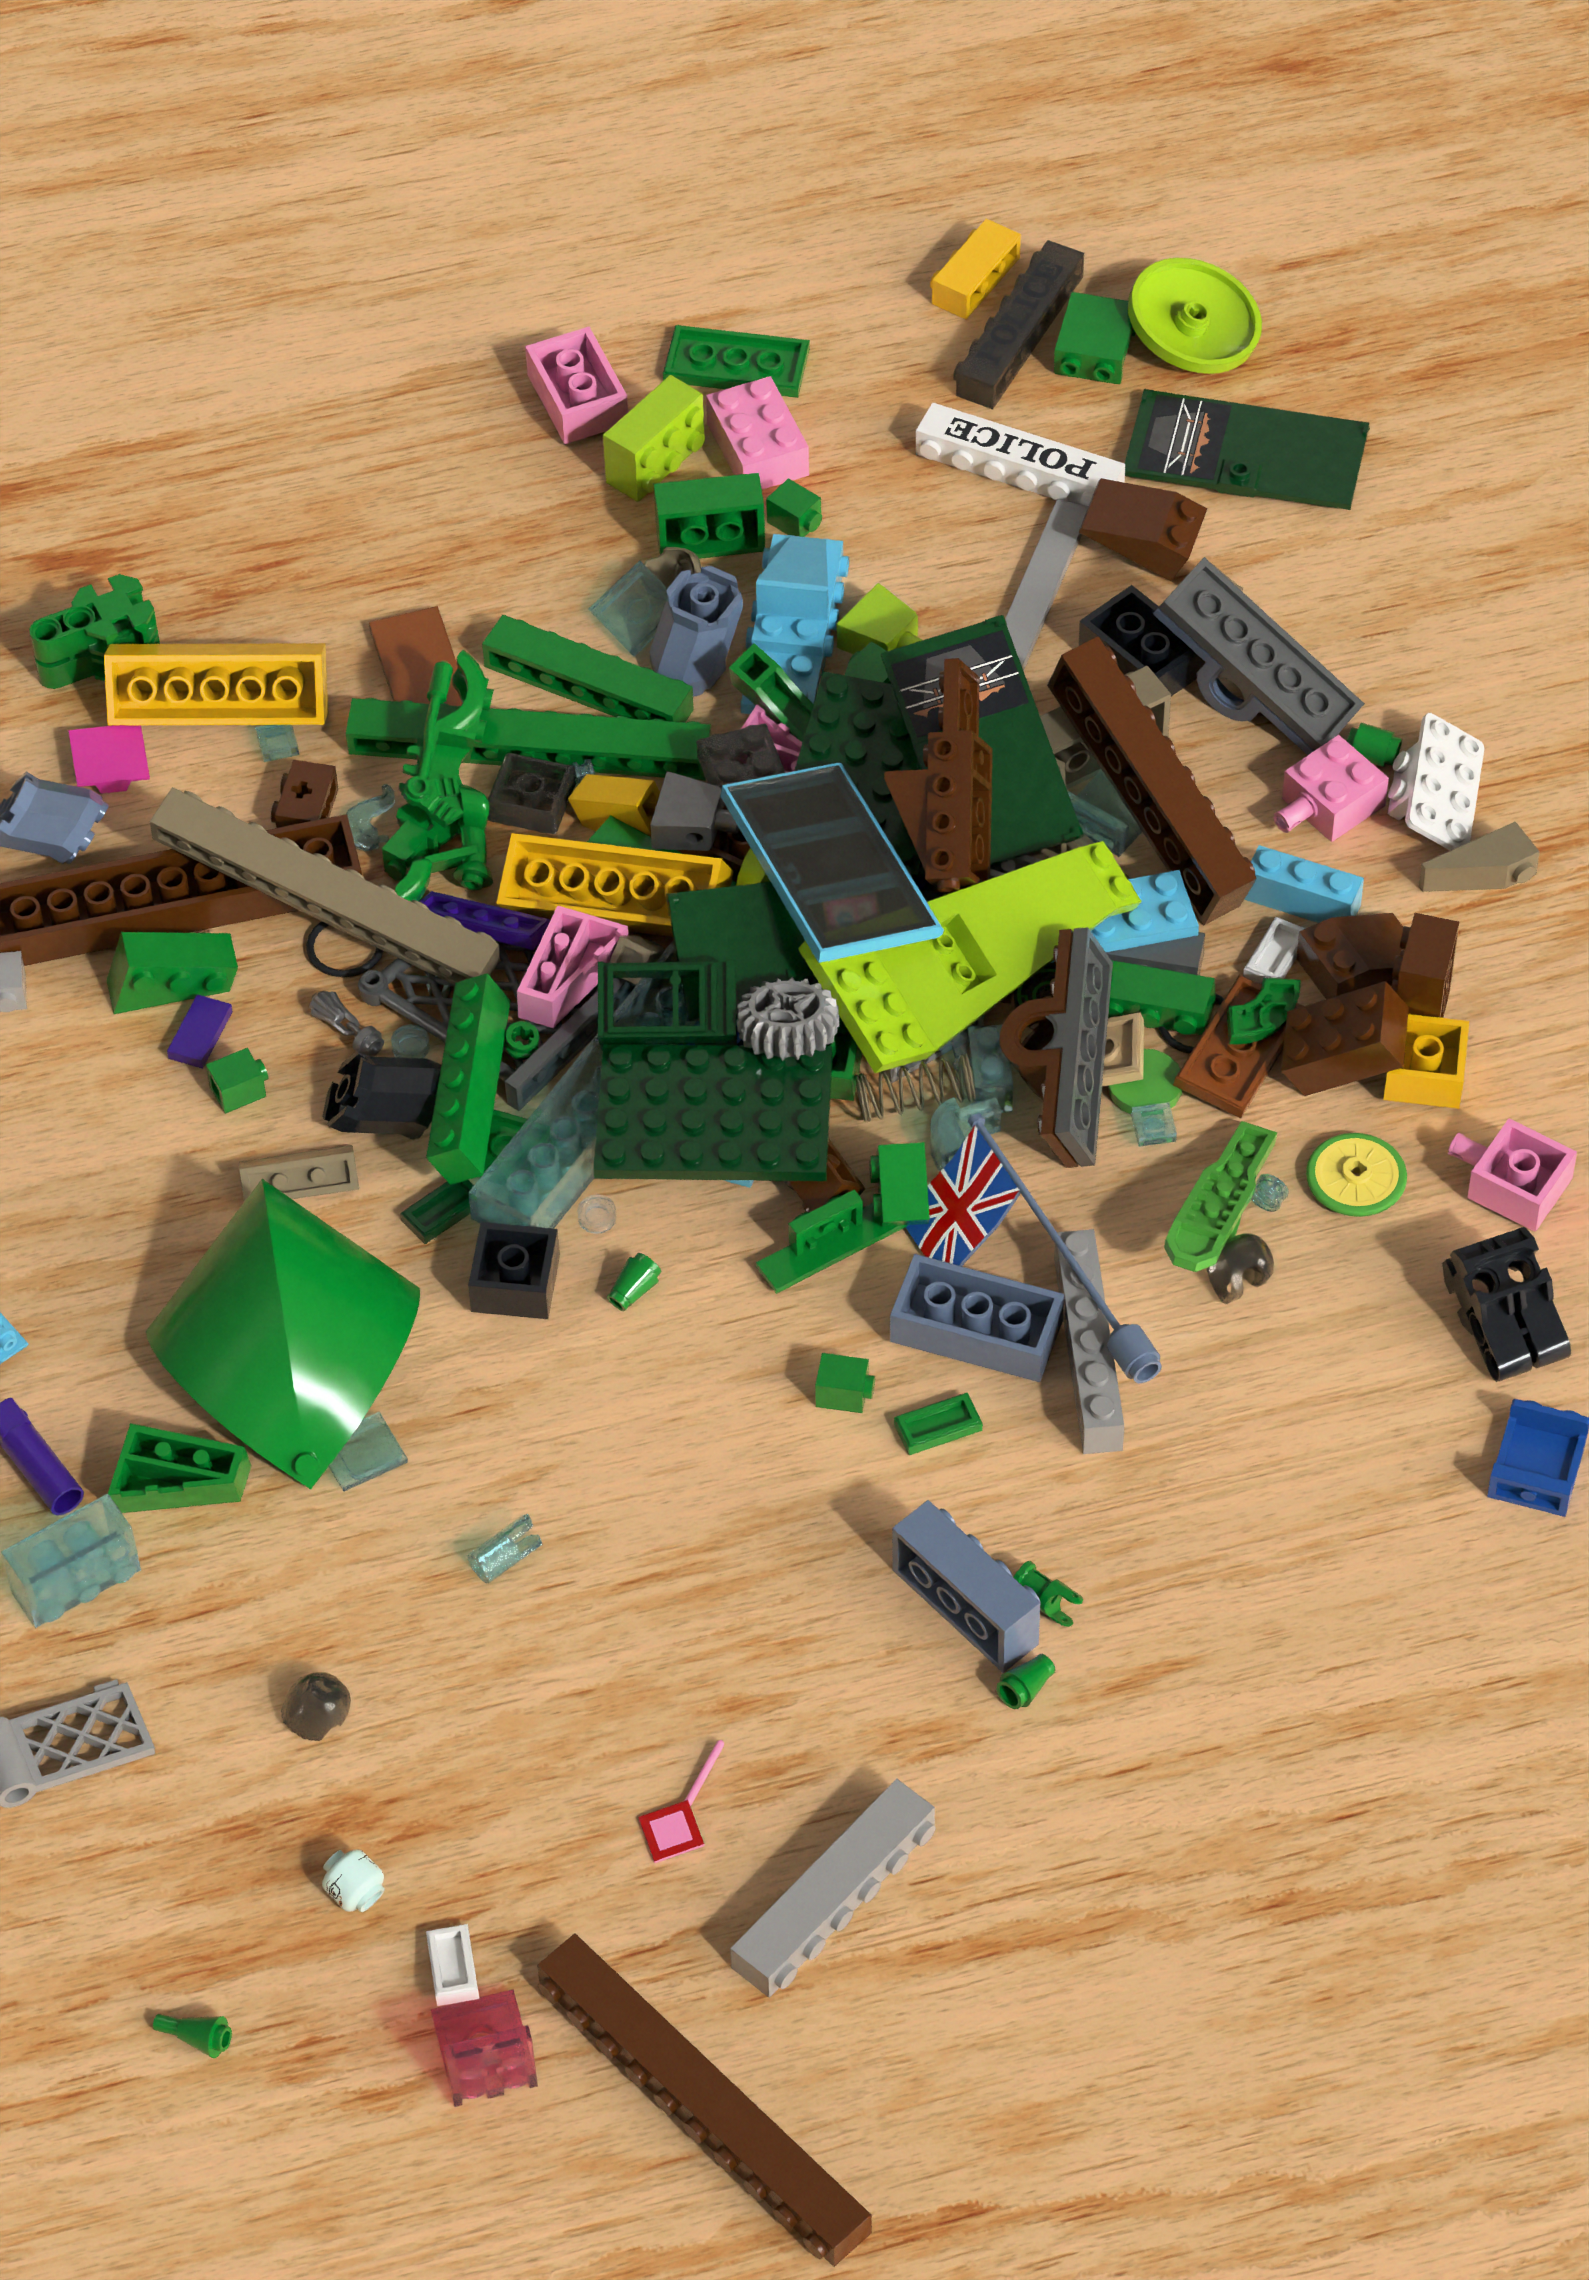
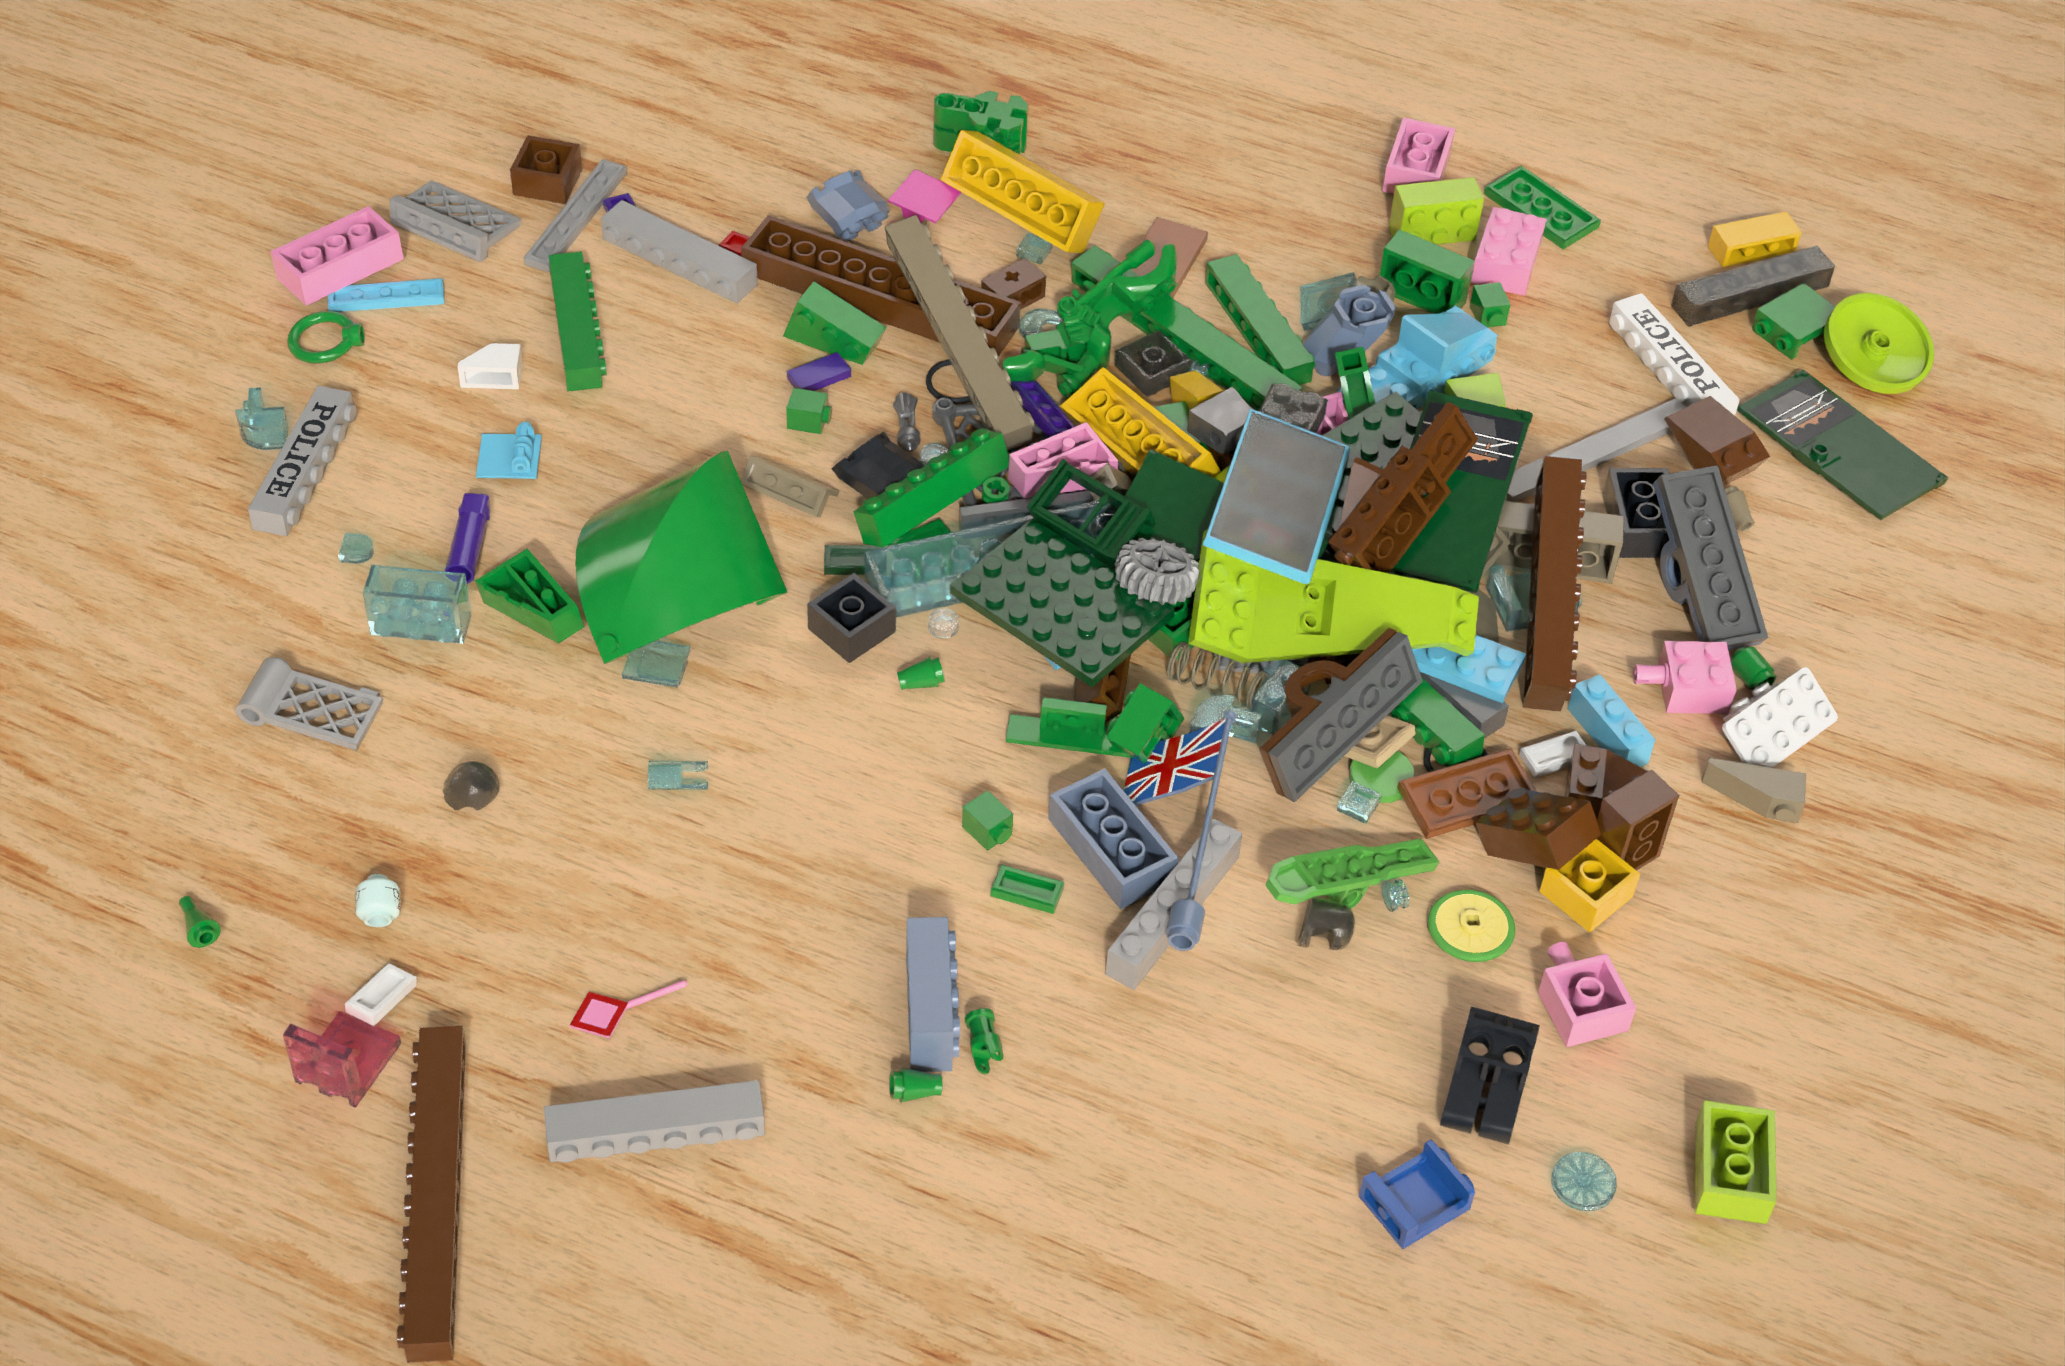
camera: 35 degrees right, 5 degrees down
green tile [1227,978,1301,1044] -> none

